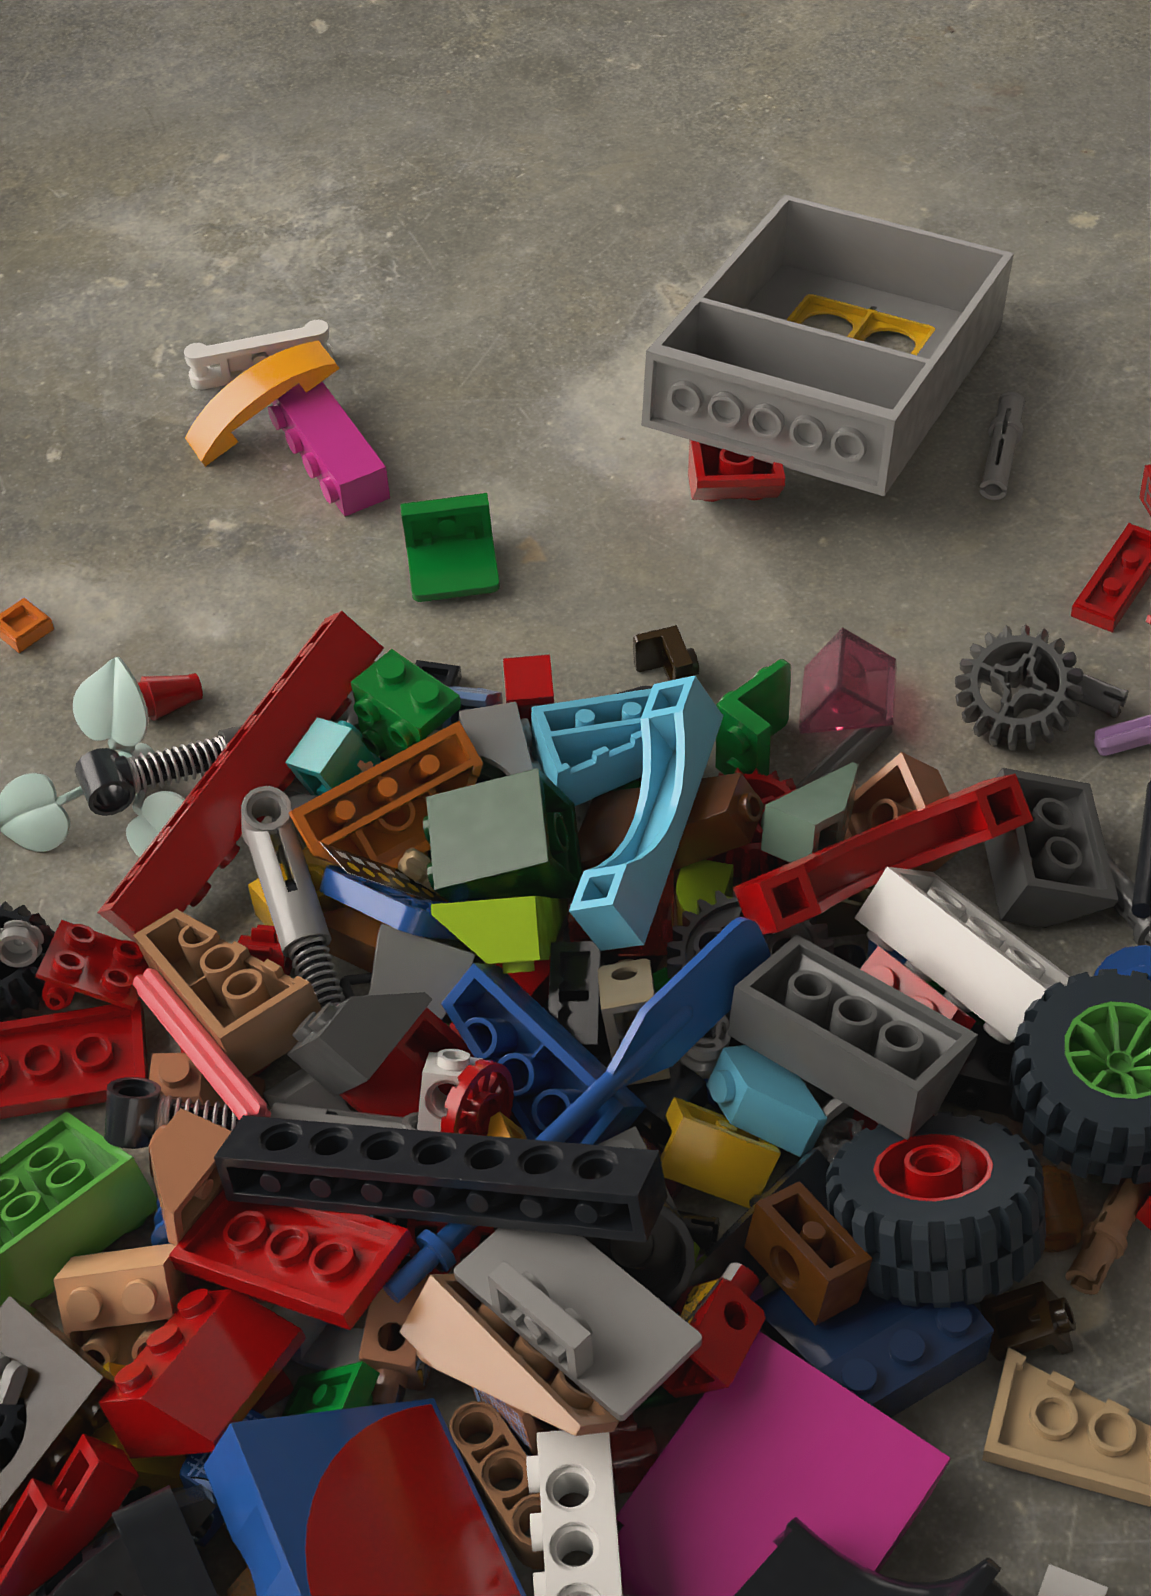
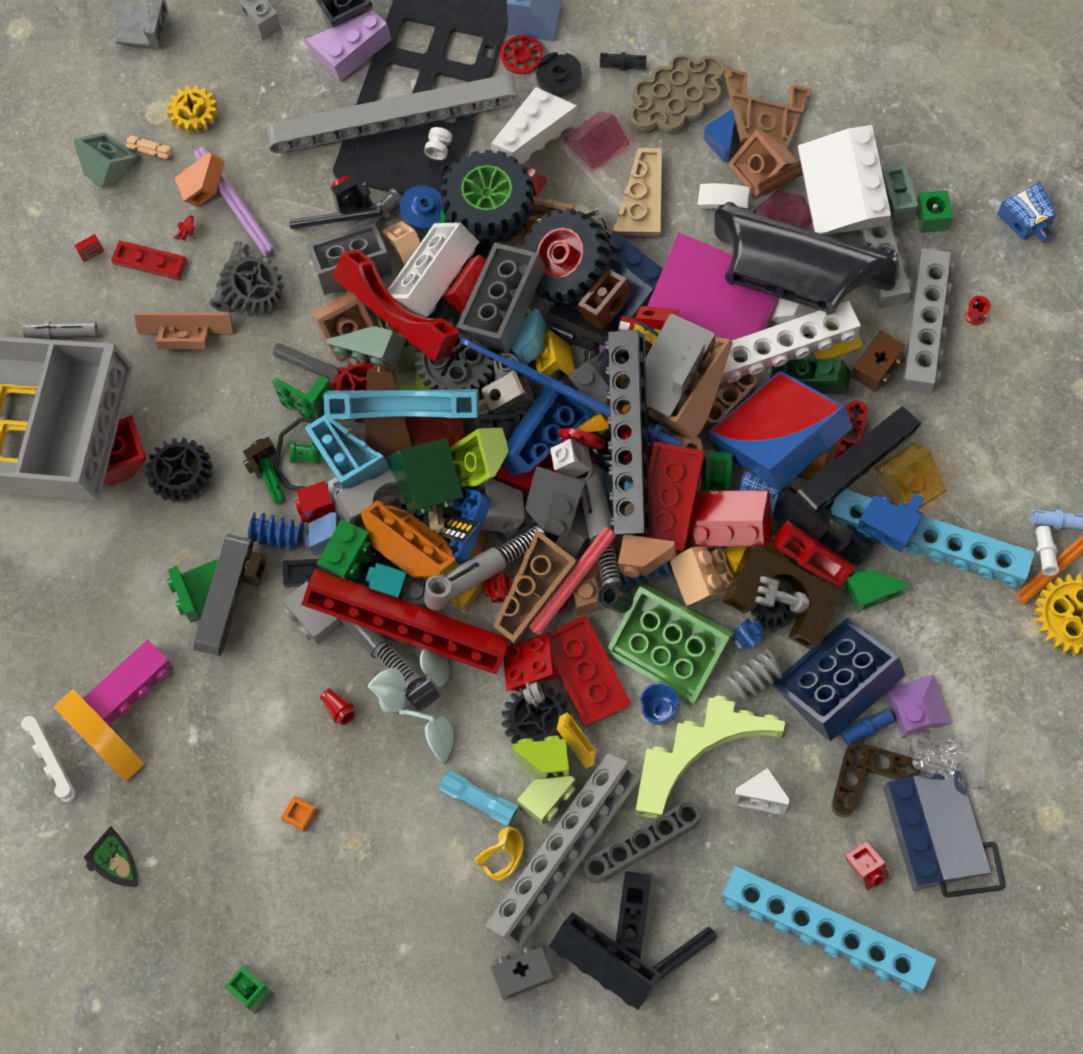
camera: 105 degrees left, 20 degrees up
clear pink slope [799,627,897,734] -> none
none -> shield [83,826,138,887]
none -> nougat bracket [134,312,233,350]
none -> black gear [145,437,213,503]
none -> dark grey beam [194,534,254,656]
none -> dark brown bracket [243,551,267,586]
none -> blue piece [248,512,304,551]
none -> green axle [257,458,286,505]
none -> light nougat slope [381,221,421,265]

